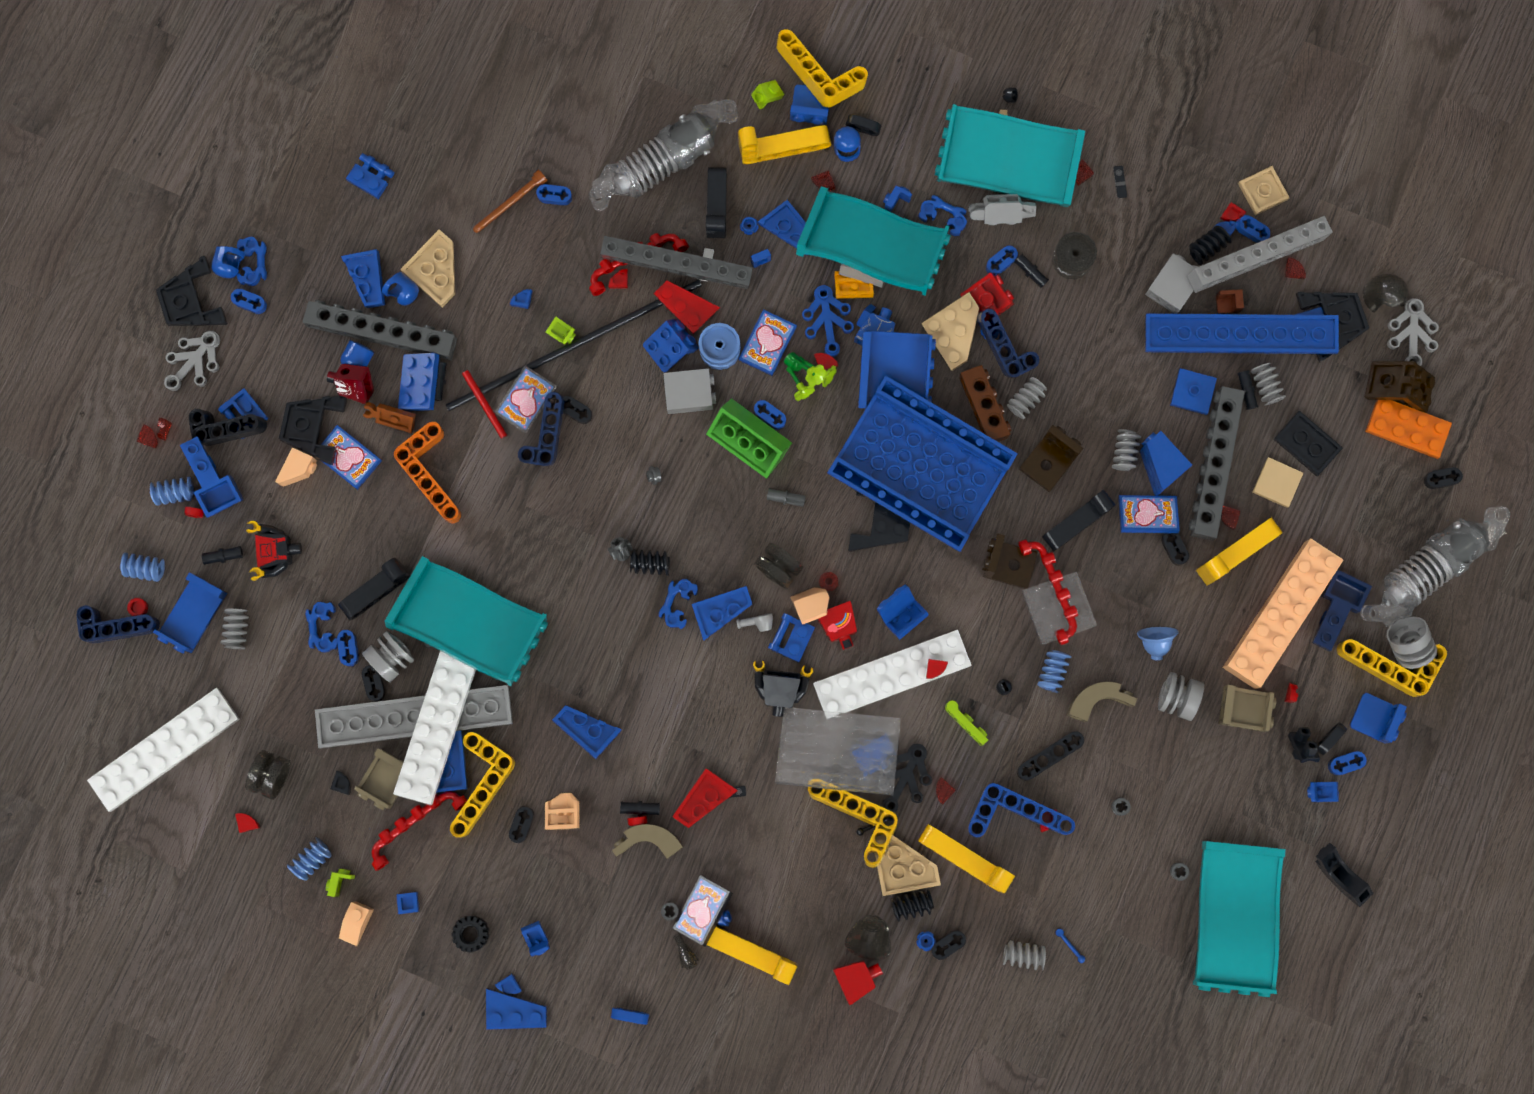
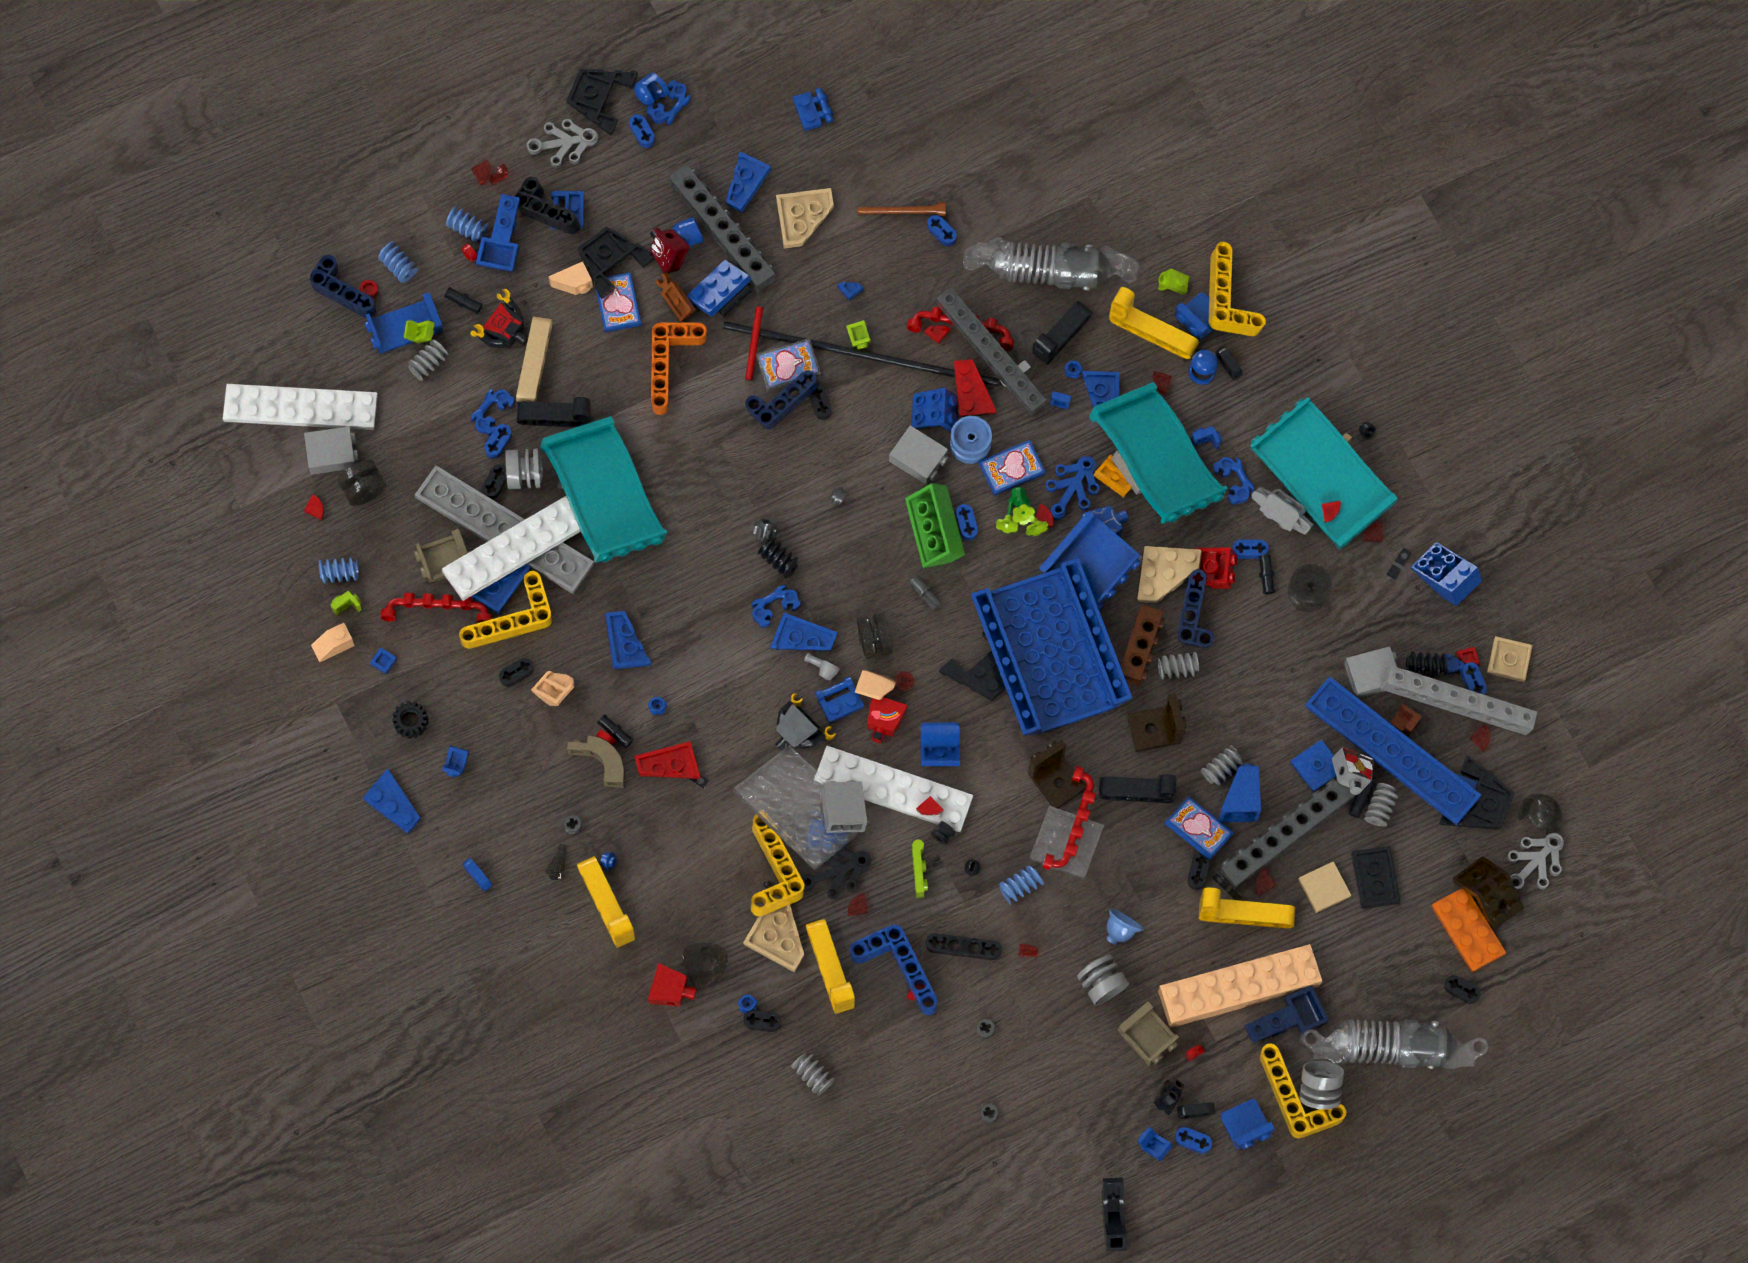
camera: 35 degrees right, 10 degrees down
black tile [330,771,351,795] -> none
blue helmet [382,272,419,306] -> none
blue tile [495,974,522,994] -> none
tile [673,875,733,947] -> none
blue tile [857,304,876,327] -> none
black piece [891,889,934,922] -> none
blue hinge [1055,929,1085,963] -> none
dark tan arch [1066,682,1137,722] -> none
teal panel [1193,841,1286,997] -> none
none -> light grey brick [304,426,359,475]
none -> lime bracket [404,320,435,344]
none -> tan beam [516,316,552,402]
none -> blue plate [648,697,667,715]
none -> light grey brick [821,780,867,833]
none -> black wheel [931,821,956,845]
none -> clear red tile [1018,944,1038,957]
none -> black sticker [1213,873,1242,901]
none -> red tile [1321,501,1341,523]
none -> torso [1332,747,1374,795]
none -> blue slope [1411,542,1482,606]

